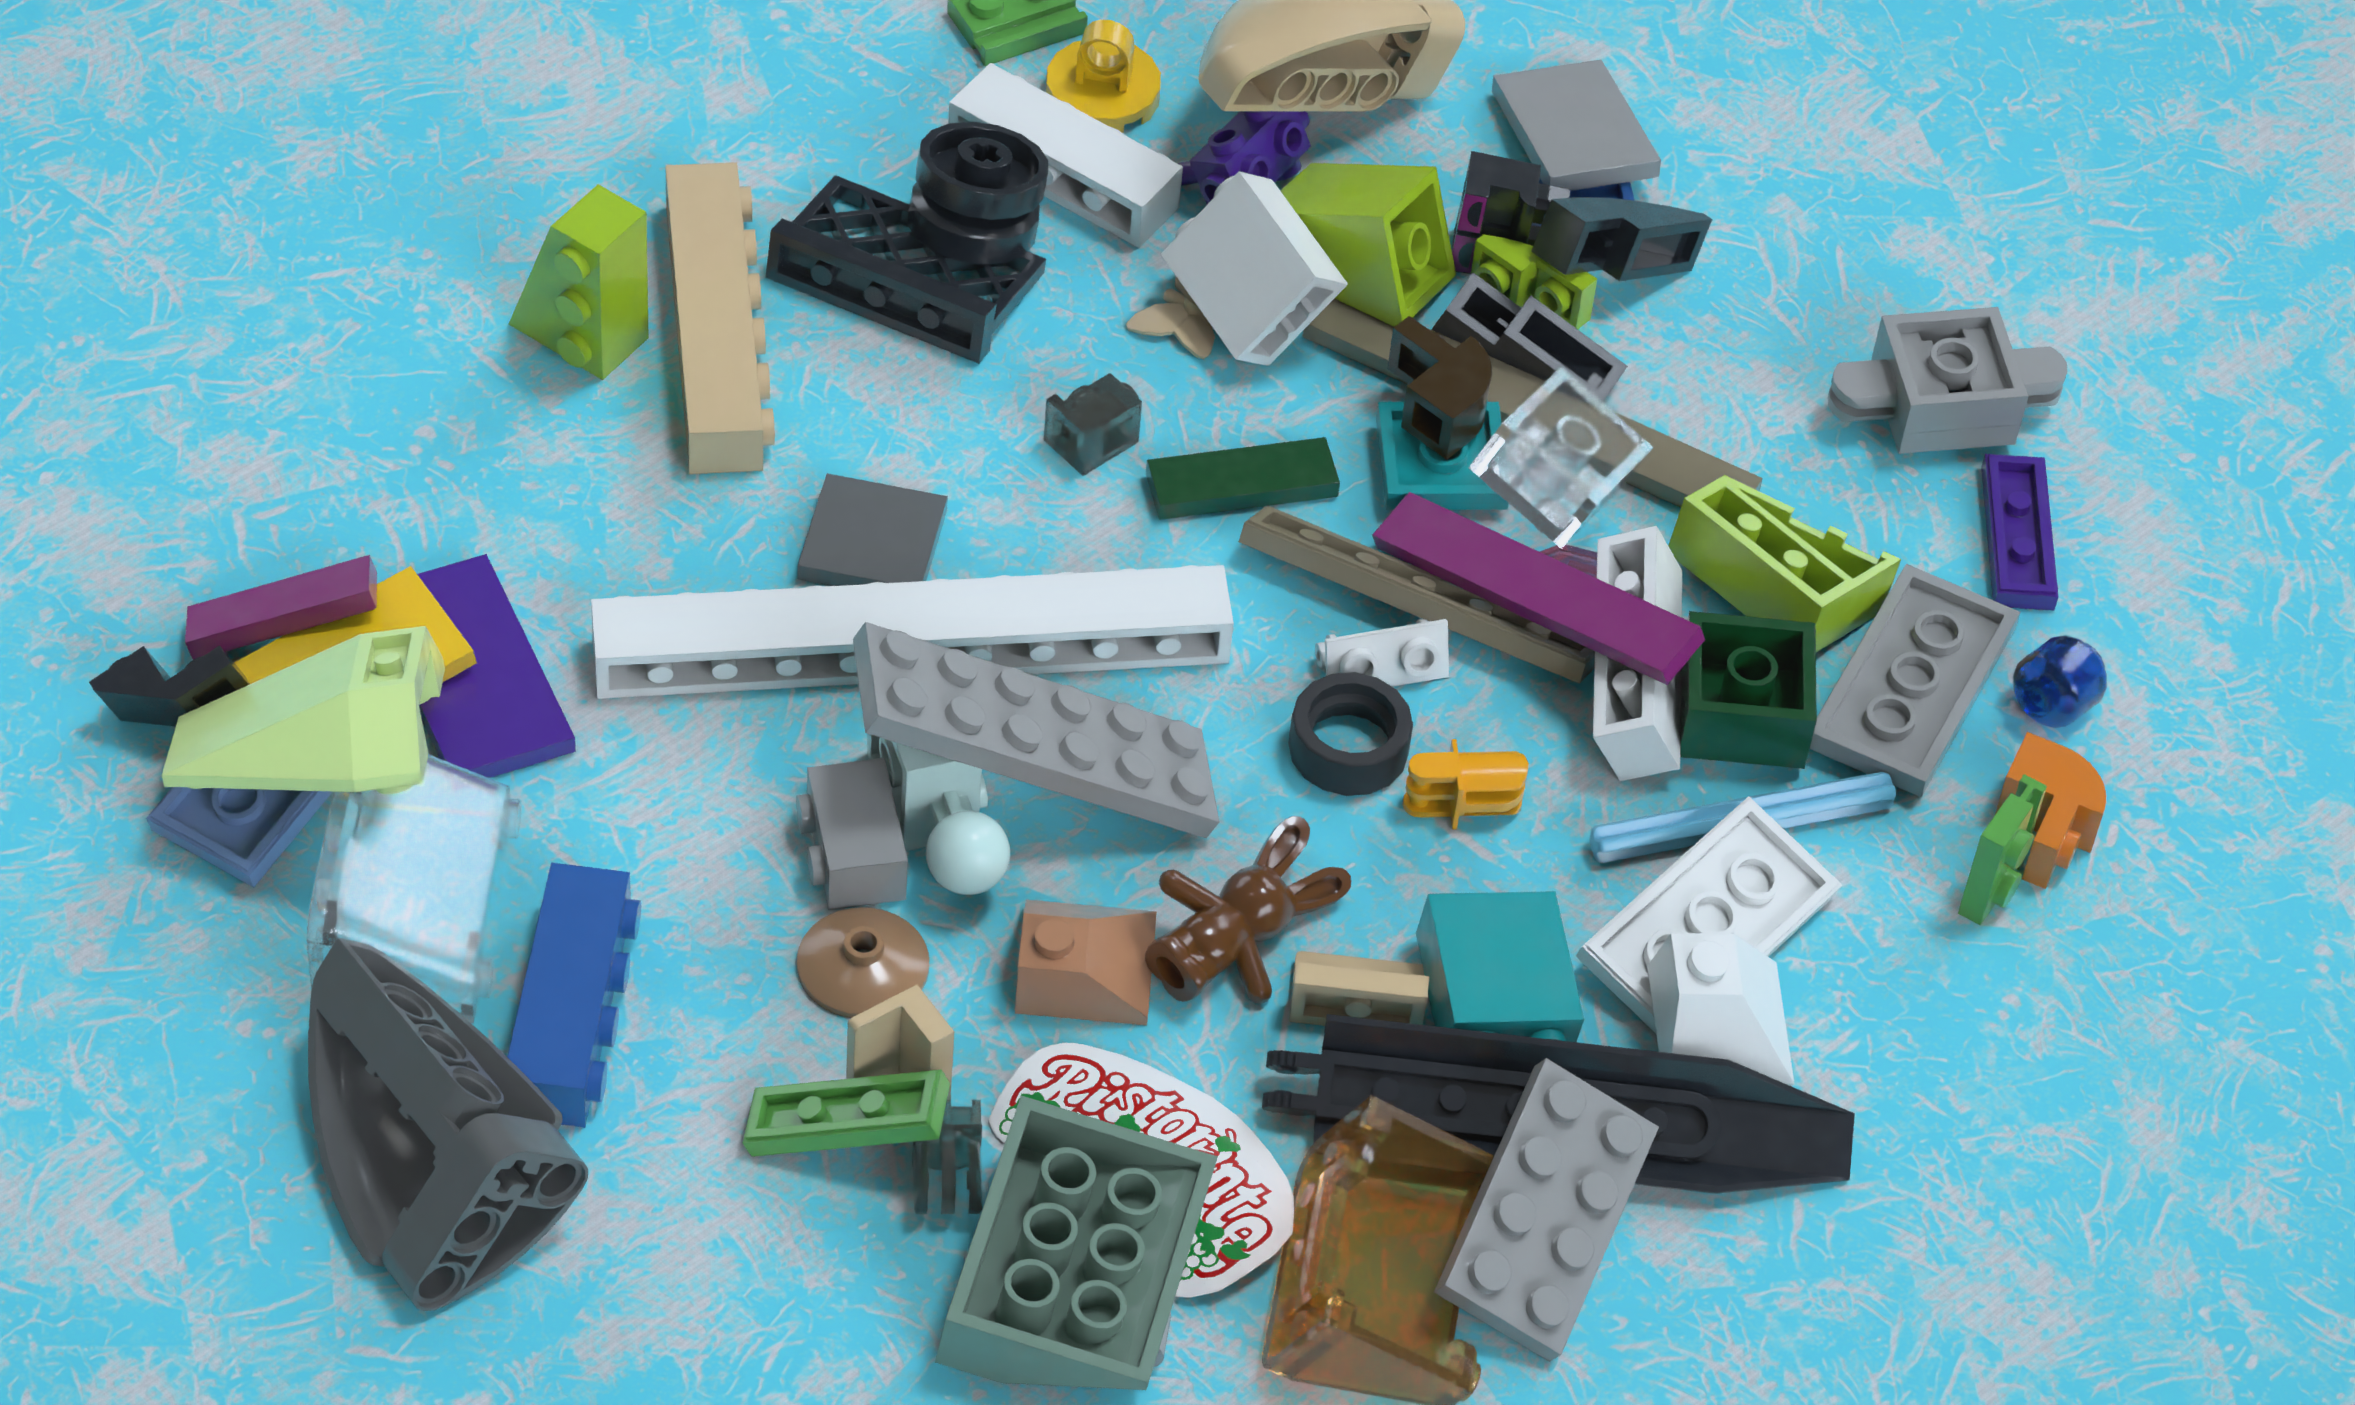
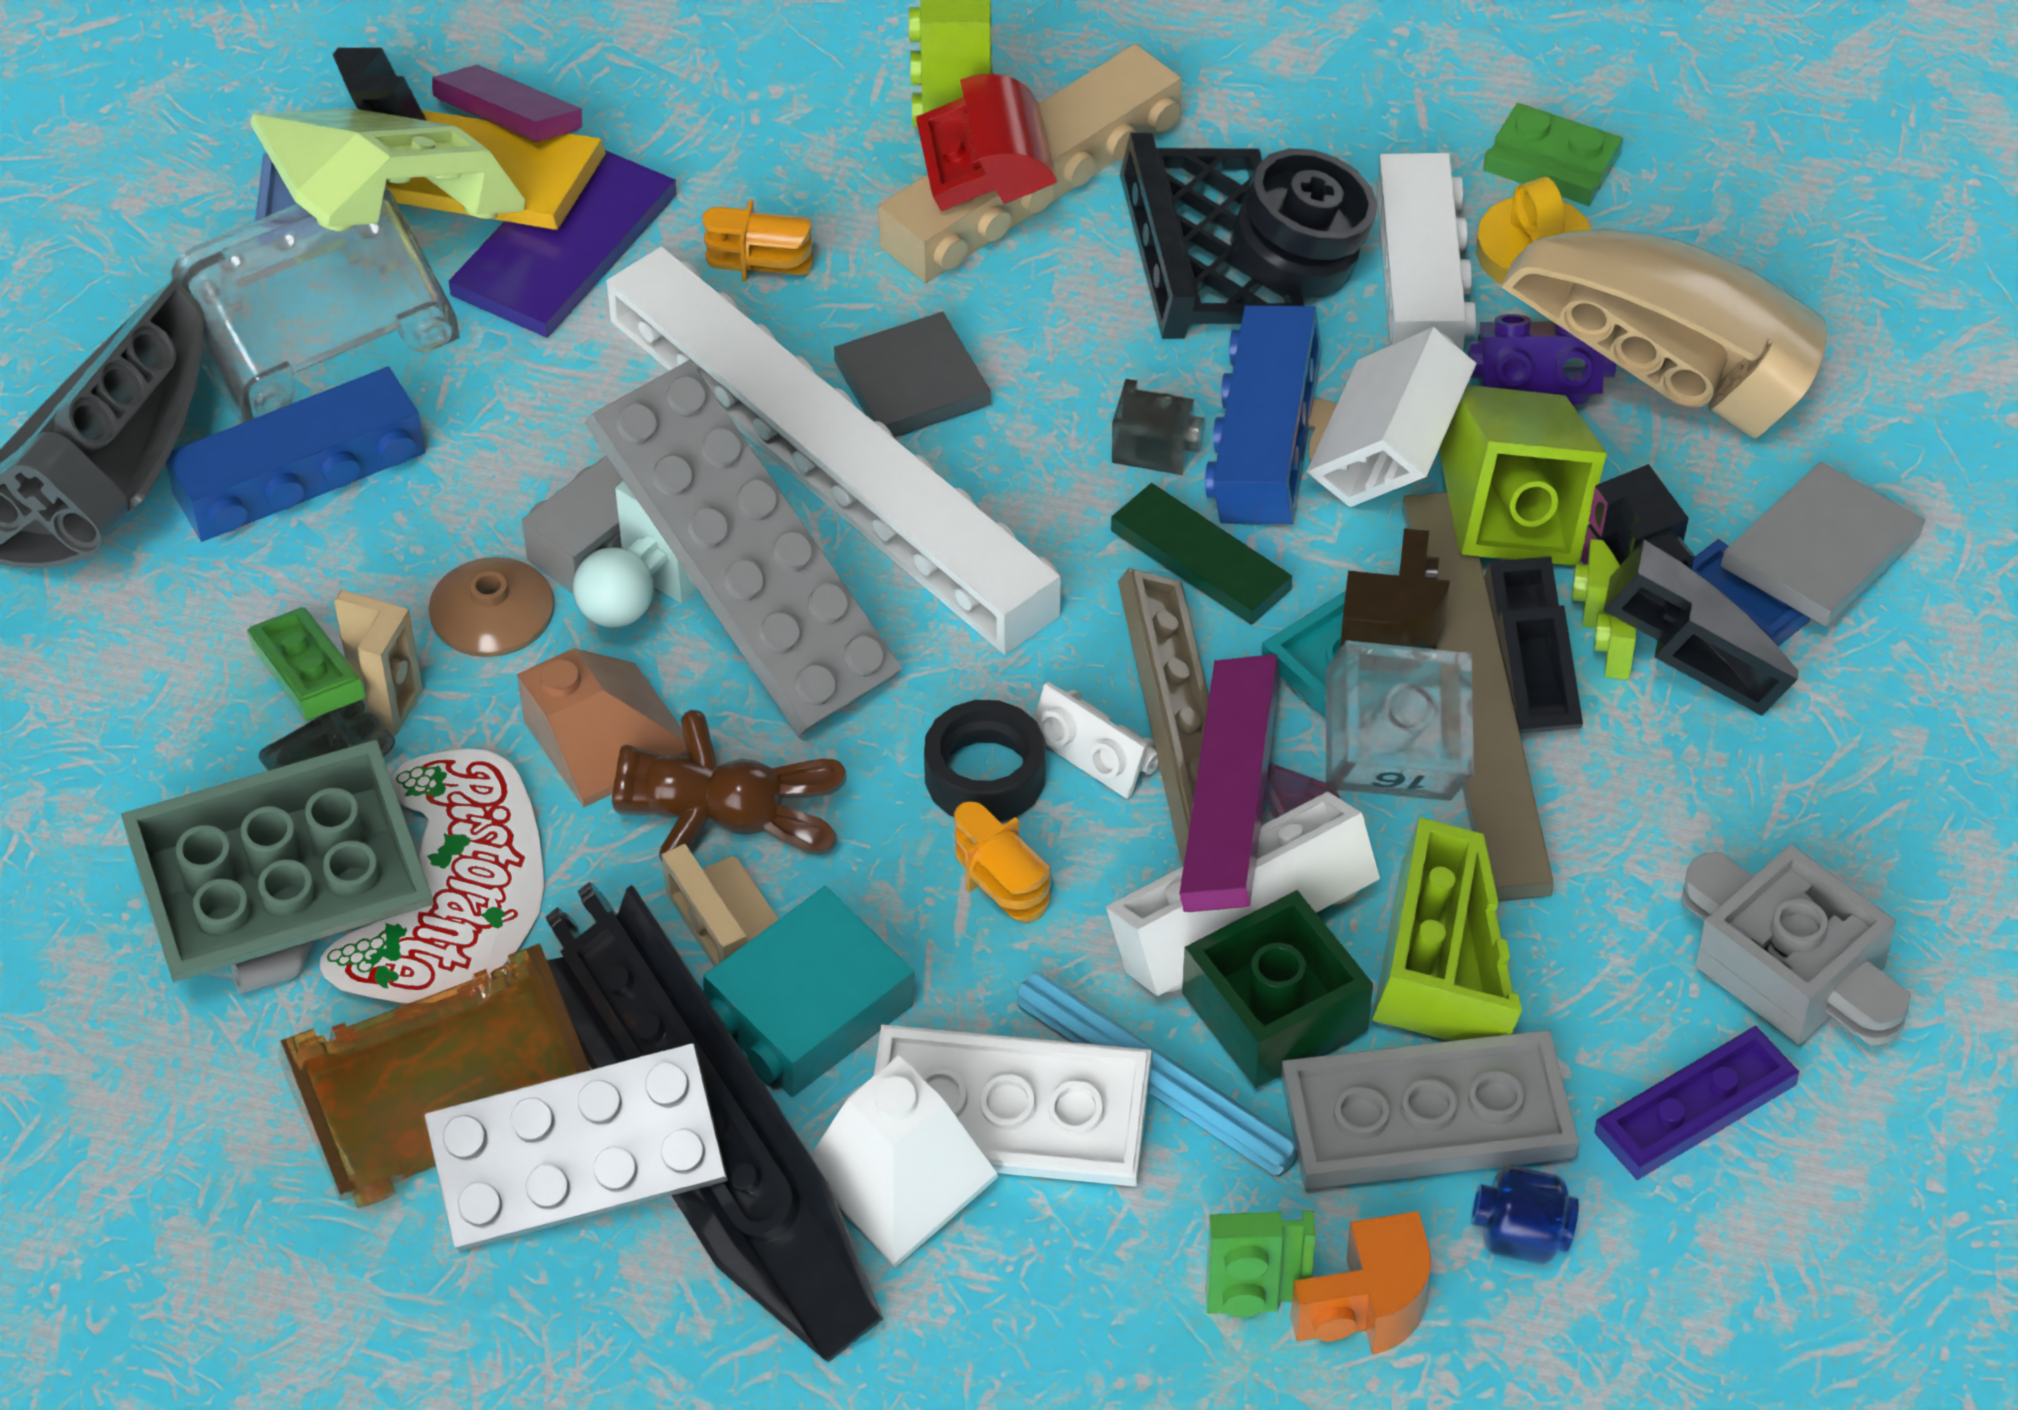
camera: 60 degrees right, 0 degrees up
none -> light orange arm [702,199,813,282]
none -> red brick [915,74,1058,212]
none -> blue brick [1205,306,1322,524]

